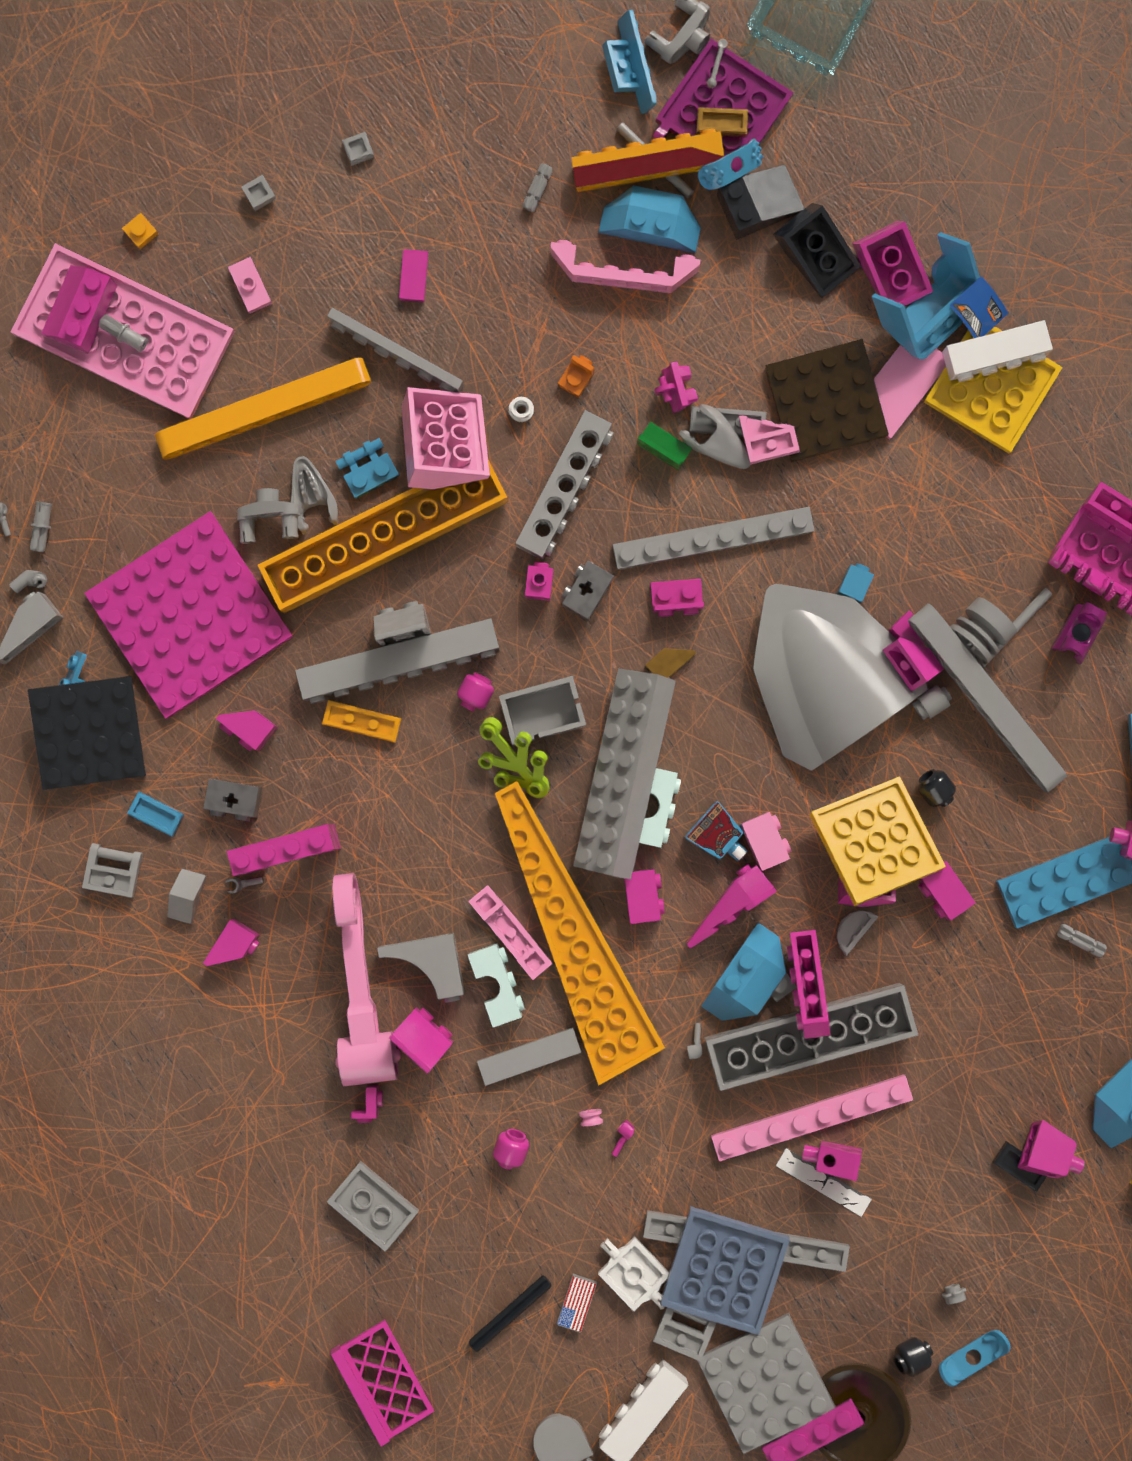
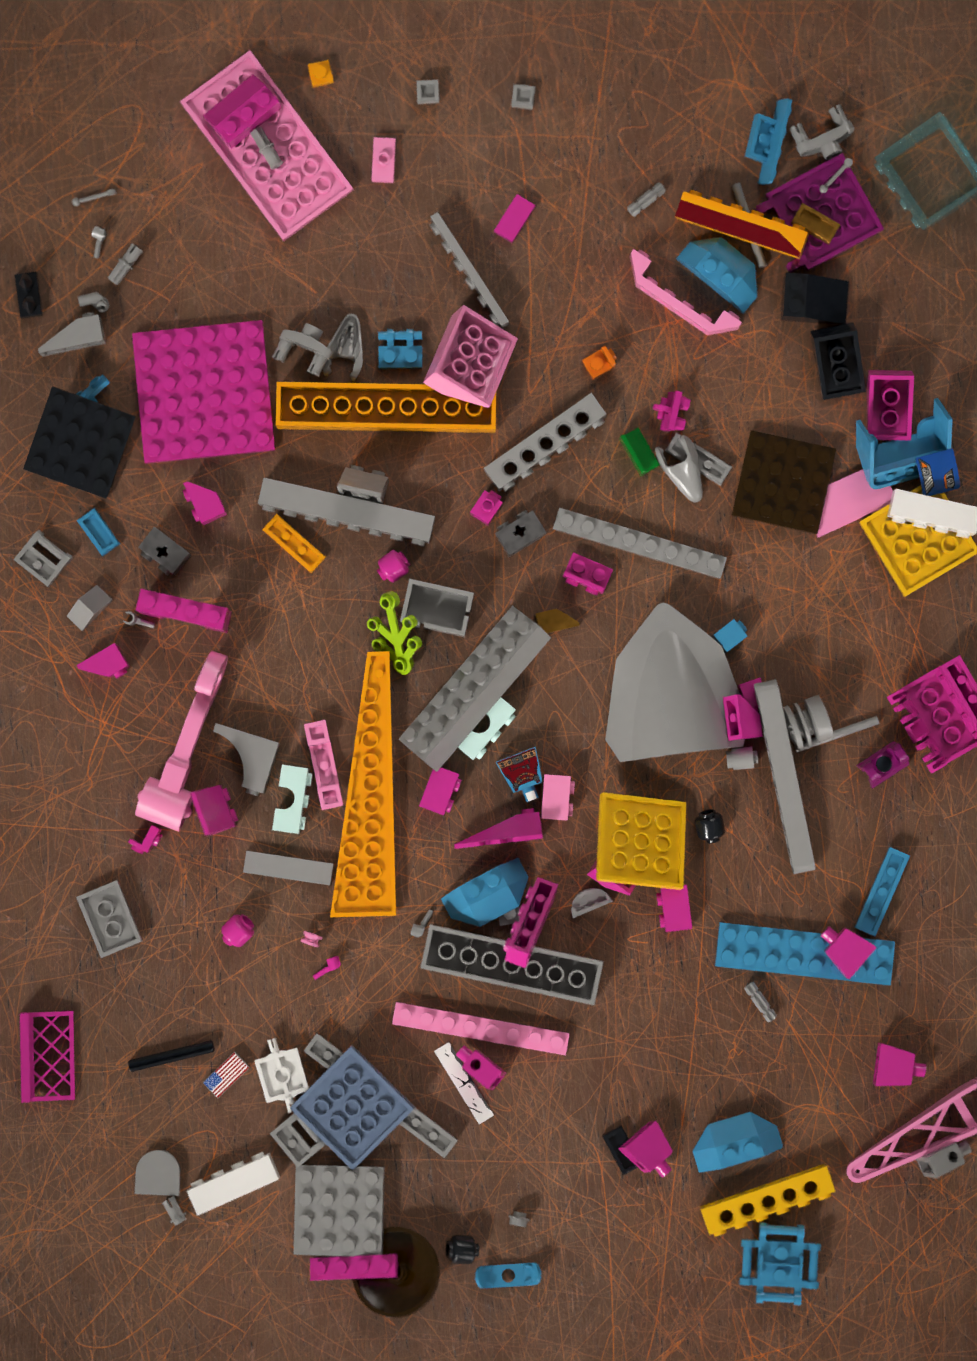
camera: 25 degrees right, 0 degrees up
light orange beam [154,358,371,460] -> none
white plate [509,397,534,422] -> none
dark azure piece [698,138,764,190] -> none
bright pink wing [739,415,800,465] -> none

